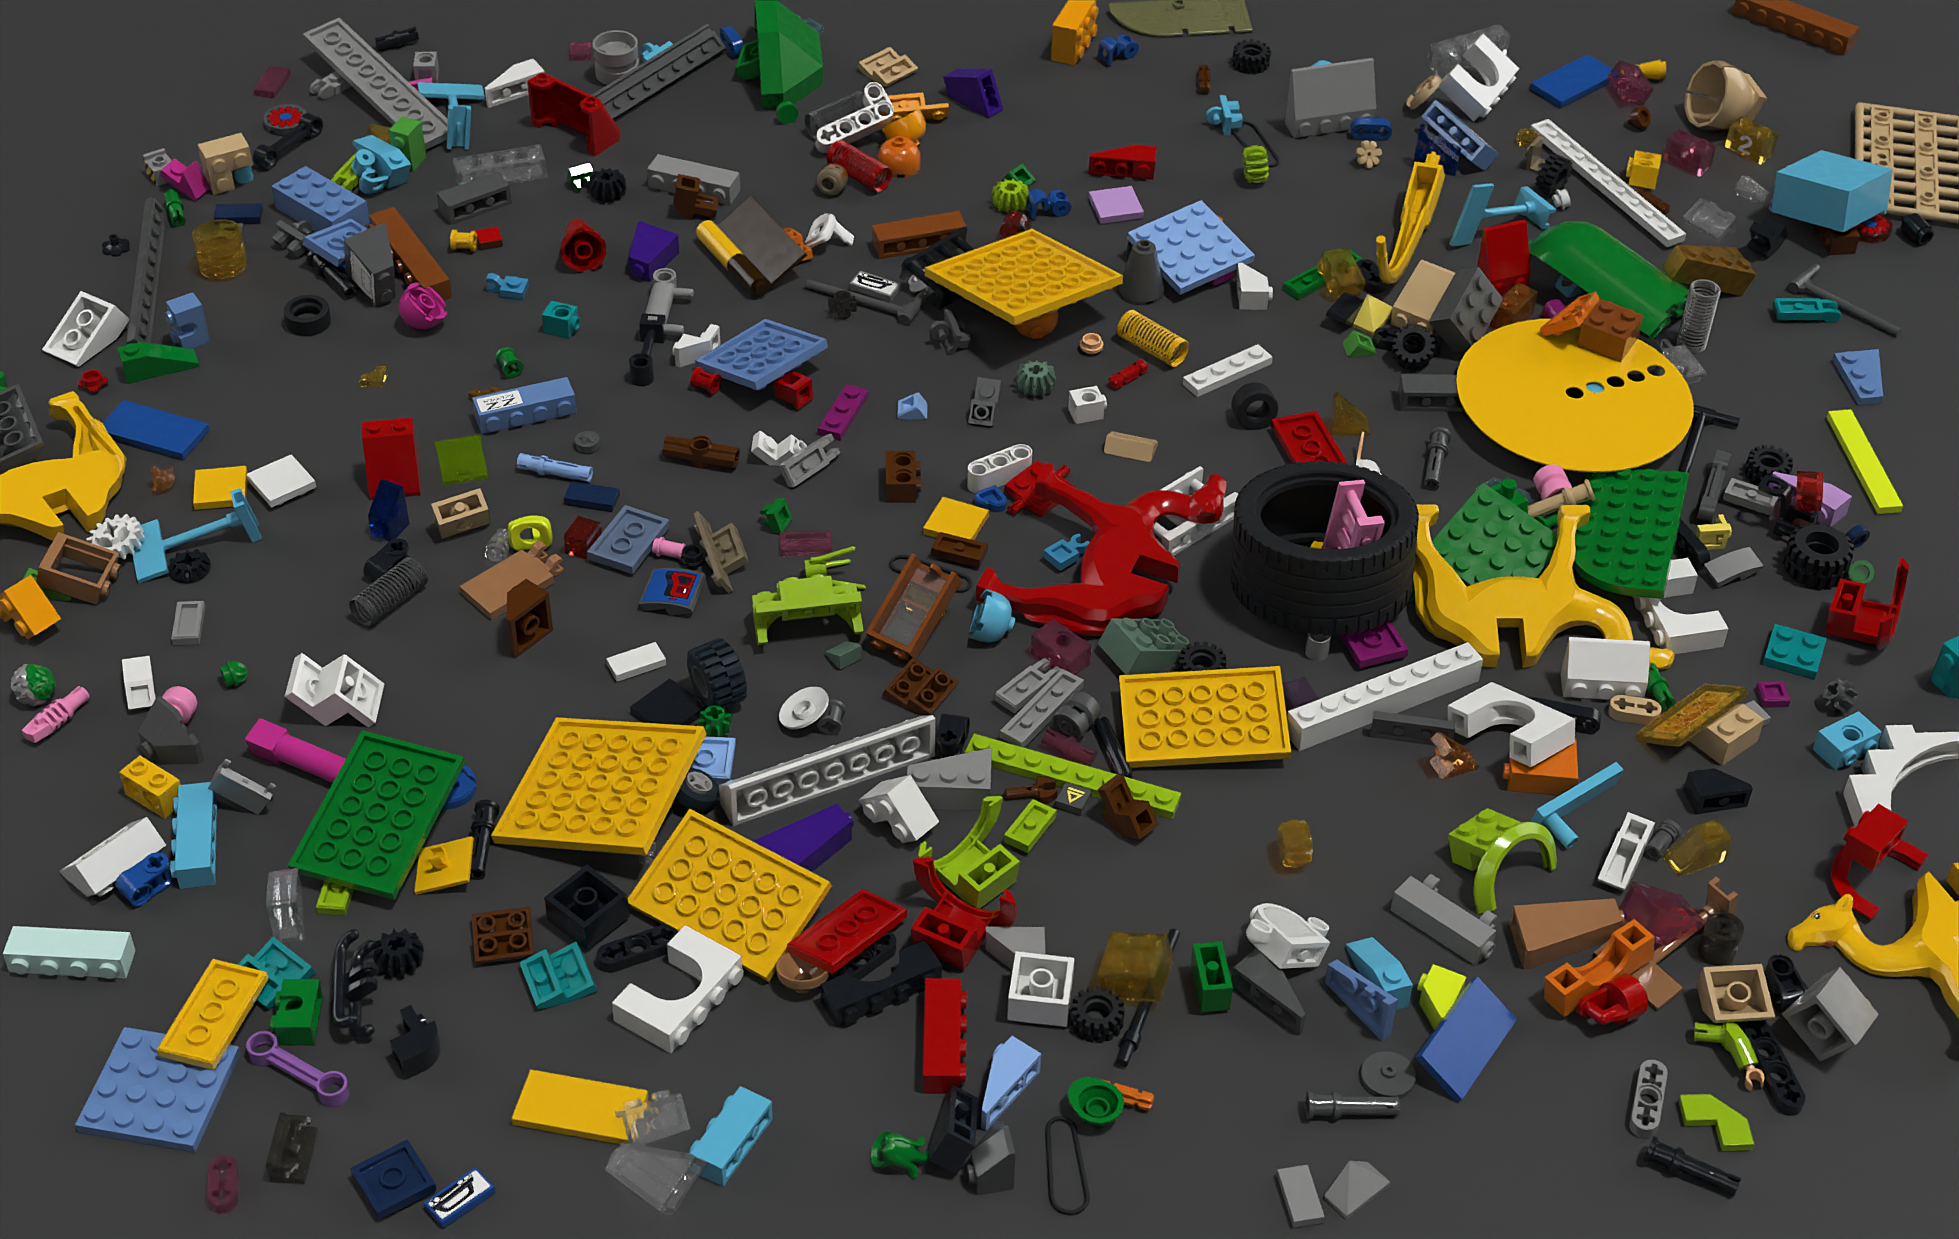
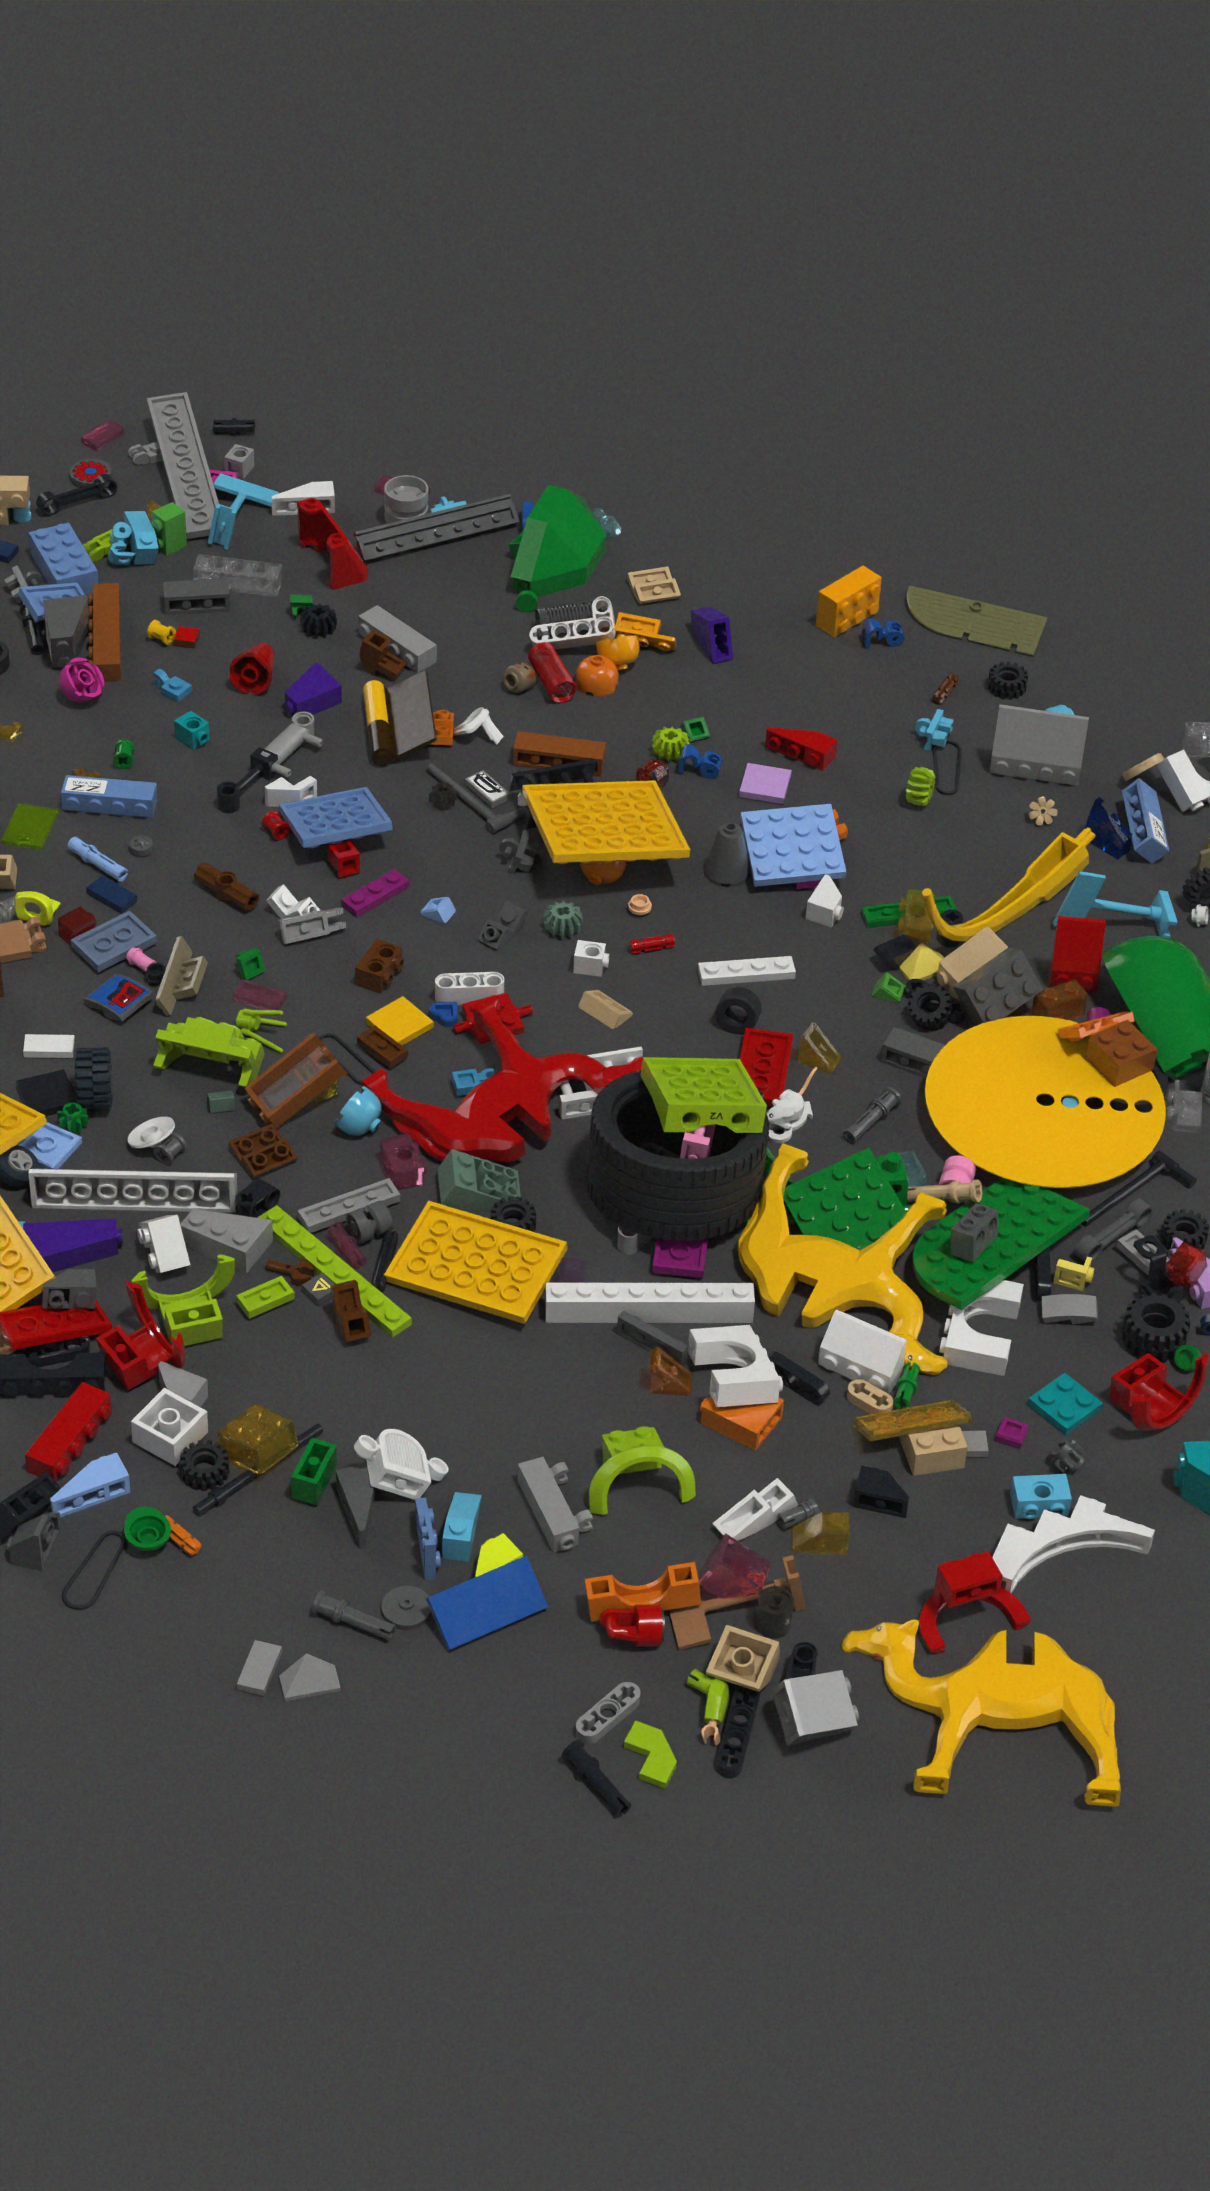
camera: 25 degrees right, 0 degrees up
light grey hinge [995,658,1061,714] -> none
yellow piece [1117,310,1189,367] -> none
clear yellow gear [1277,819,1313,868] -> none
blue beam [1350,118,1392,141] -> none
medium nougat slope [1509,898,1625,969] -> none
medium azure piece [1531,762,1624,849] -> none
none -> dark grey slope [42,1269,97,1309]
none -> lime piece [640,1057,767,1133]
none -> dark grey brick [951,1203,998,1262]

